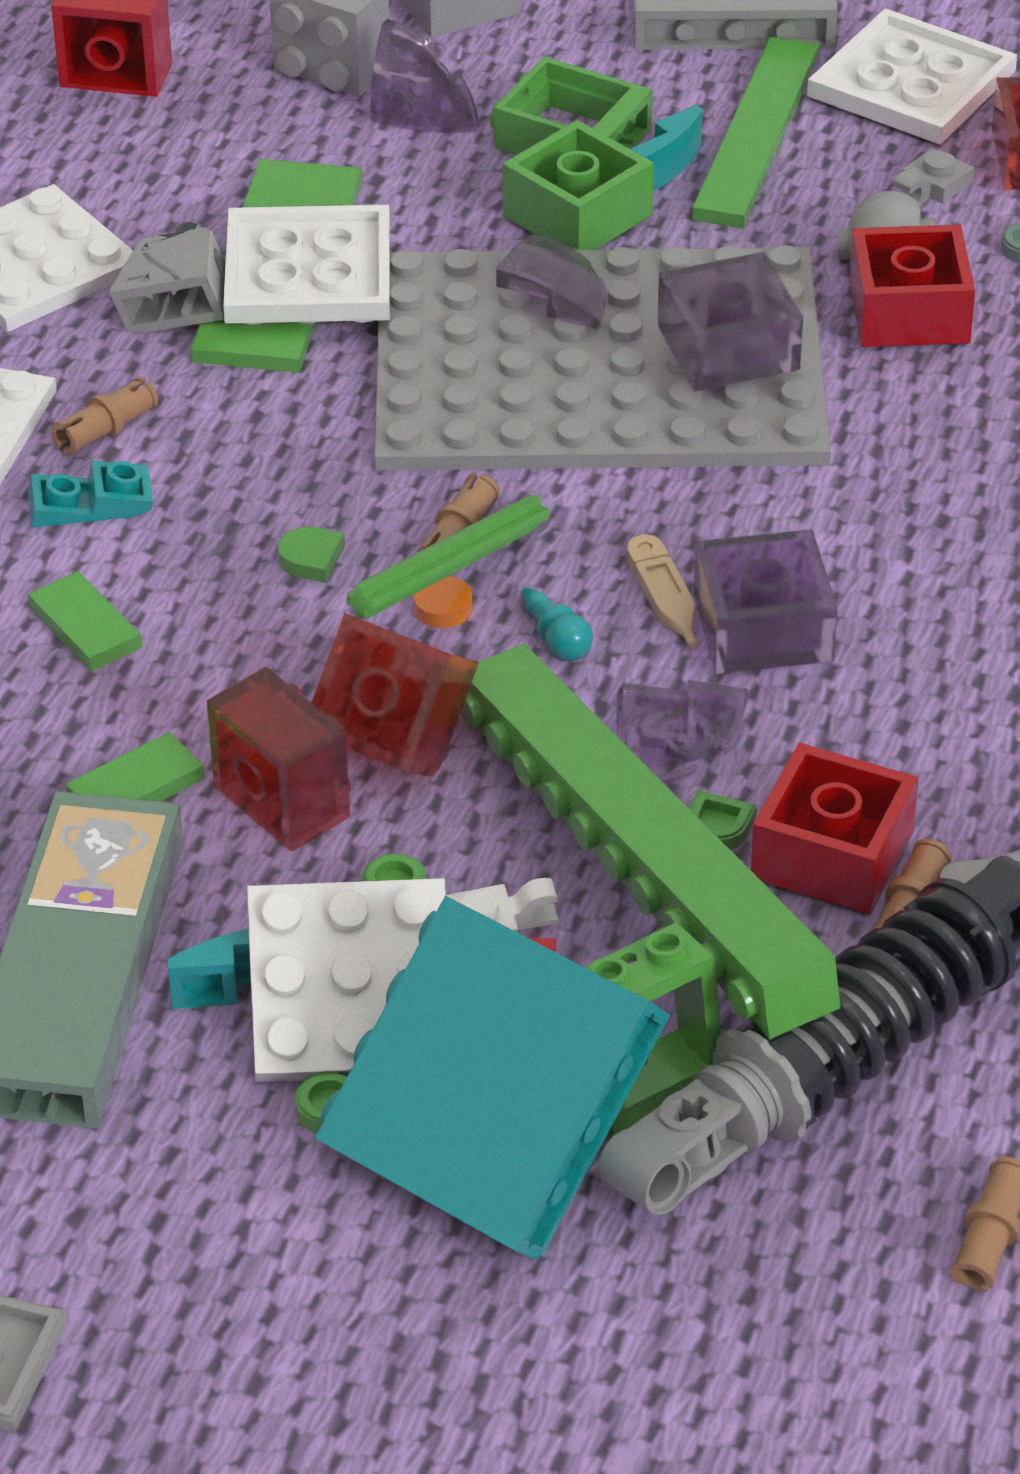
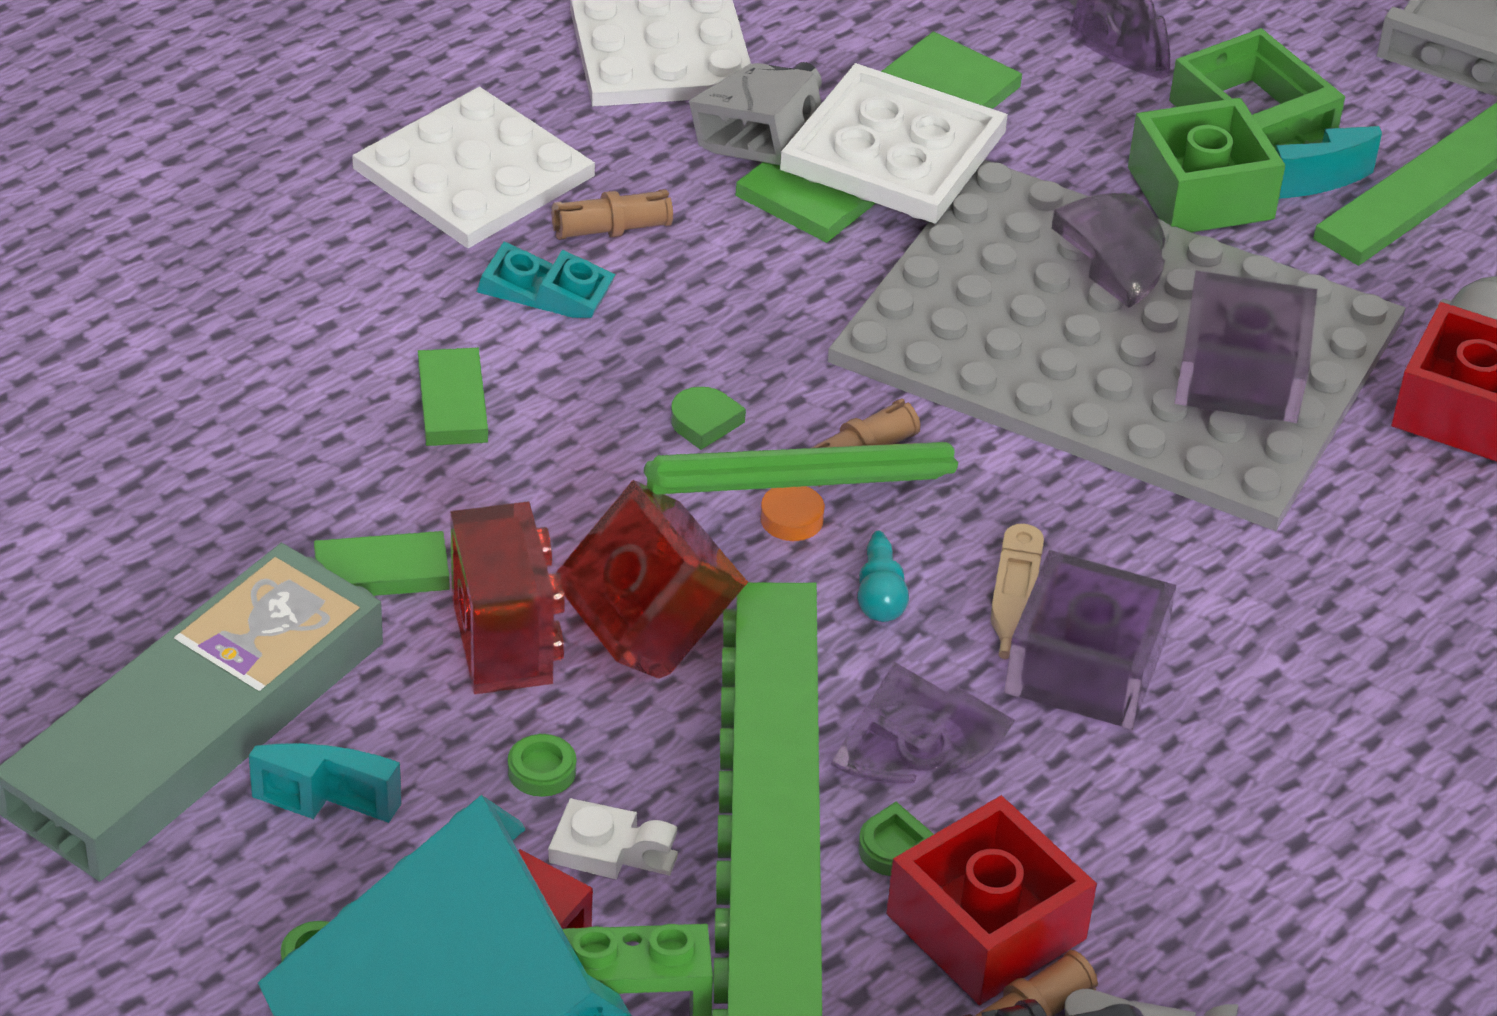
camera: 25 degrees right, 0 degrees up
white plate [247,878,446,1083] -> none

